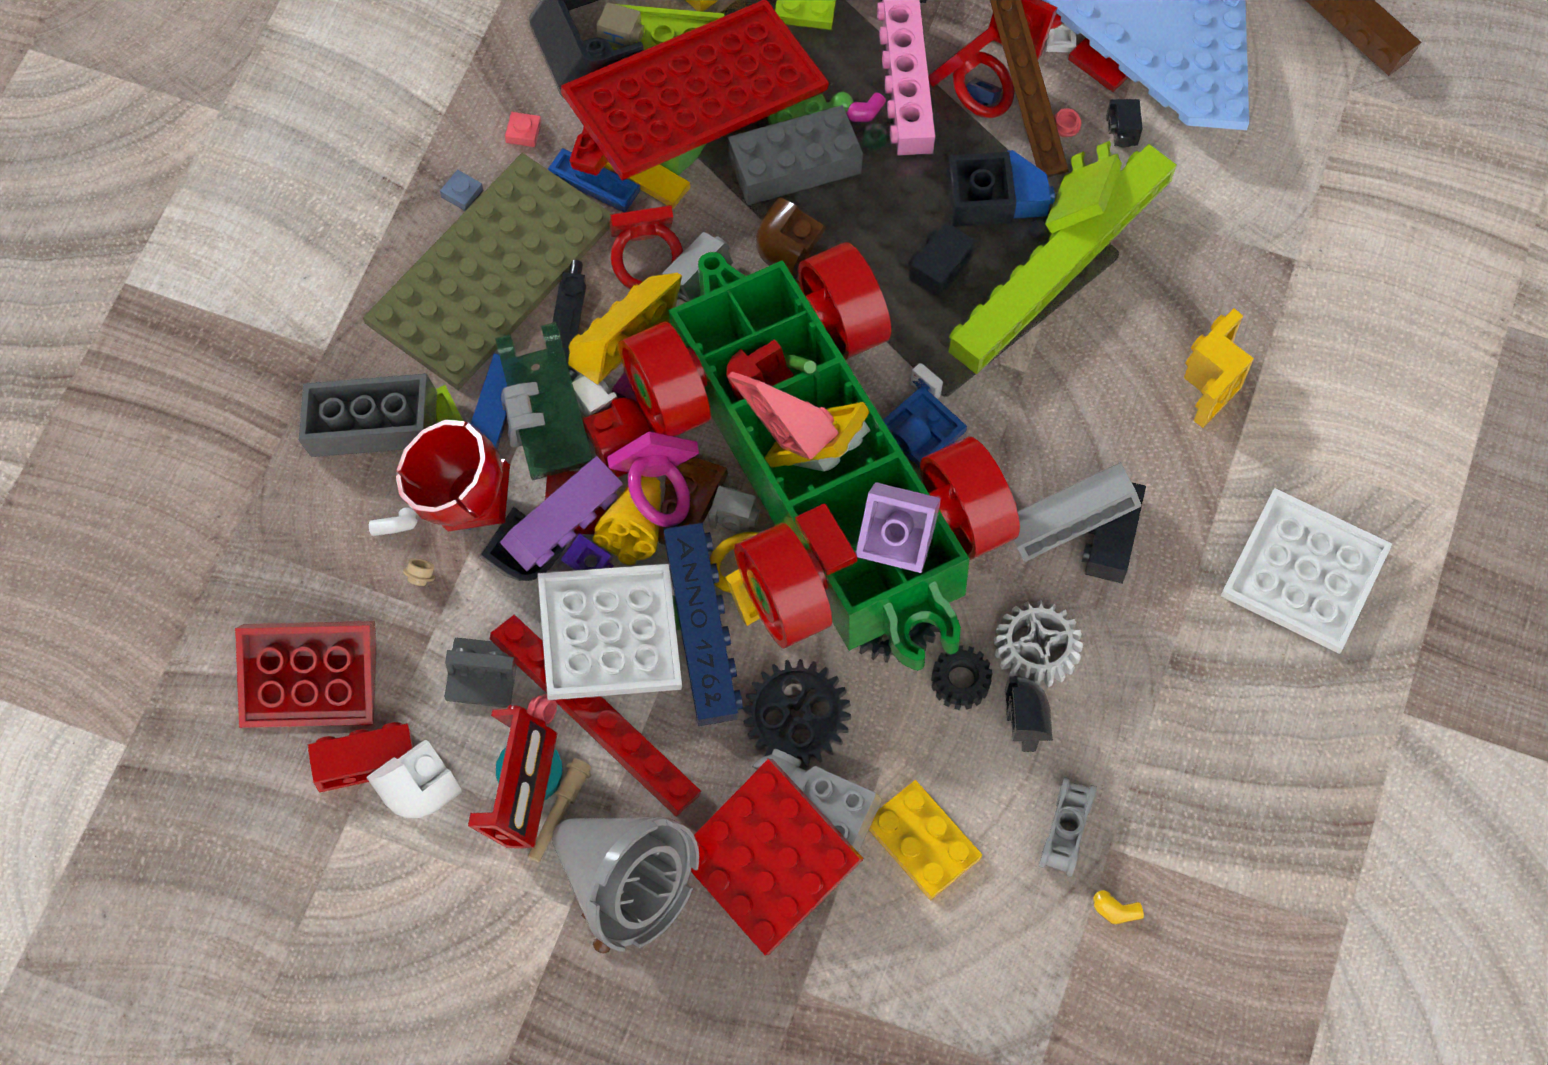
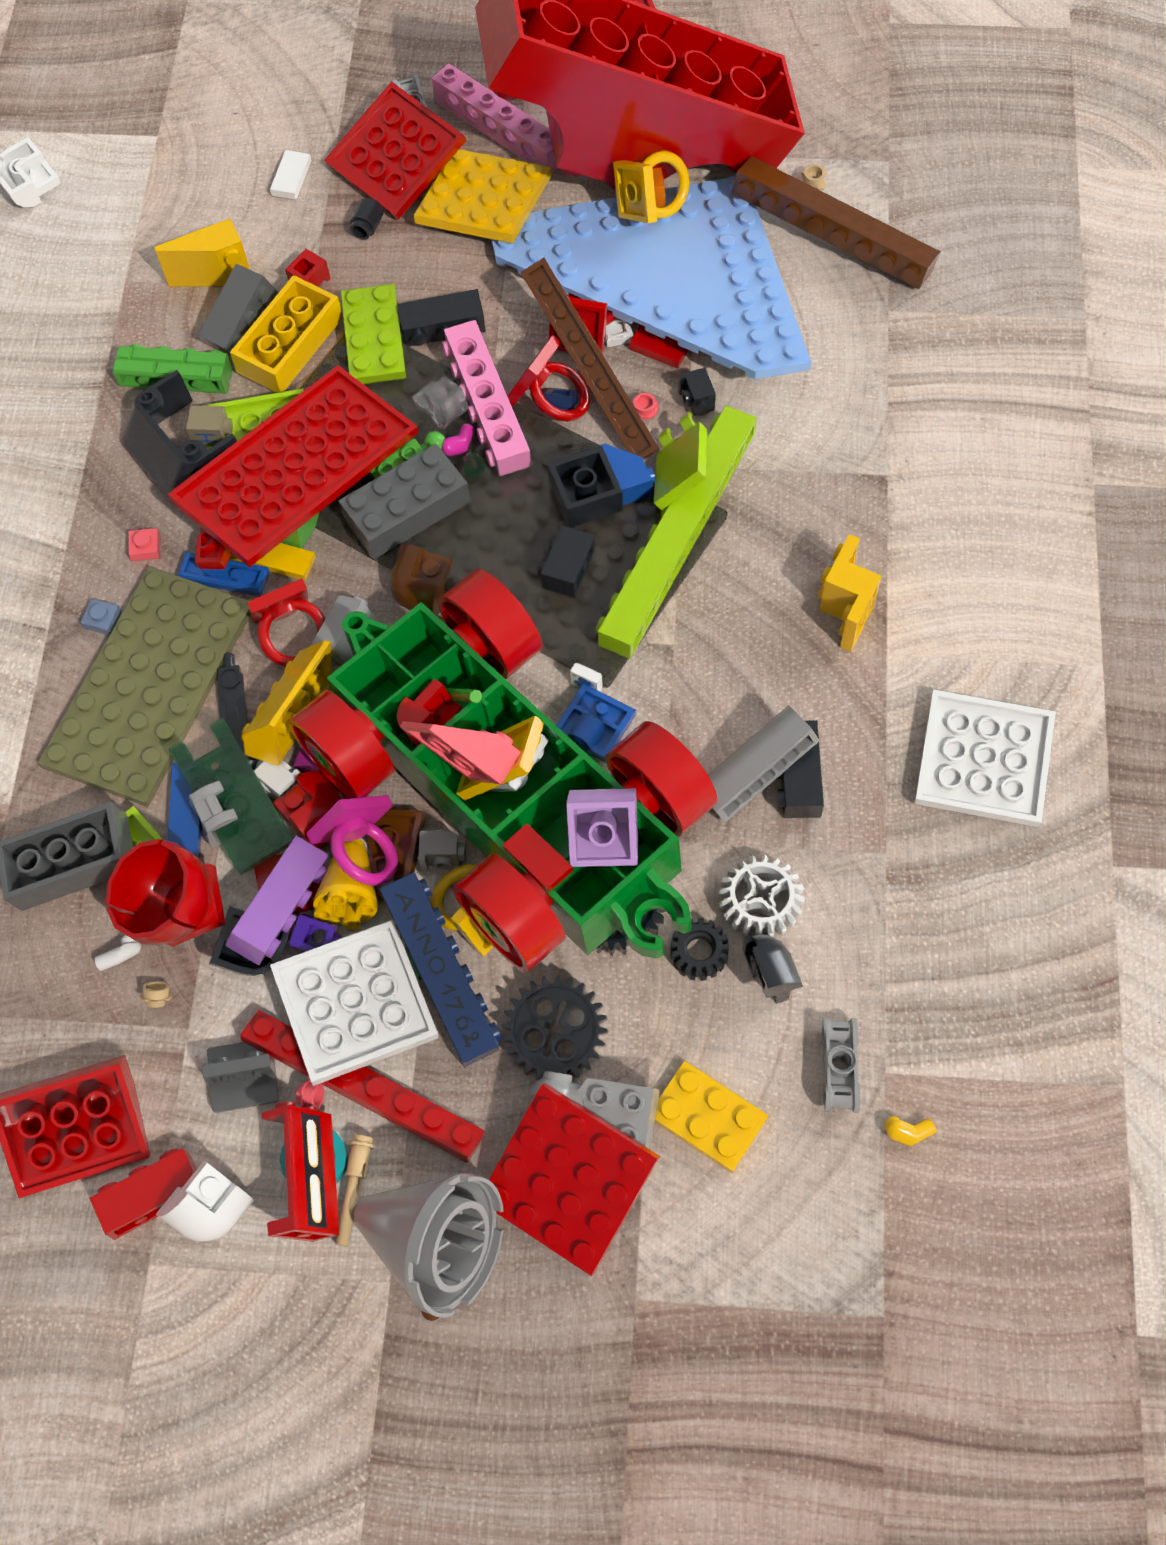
camera: 10 degrees left, 0 degrees up
none -> clear brick [412,376,468,428]

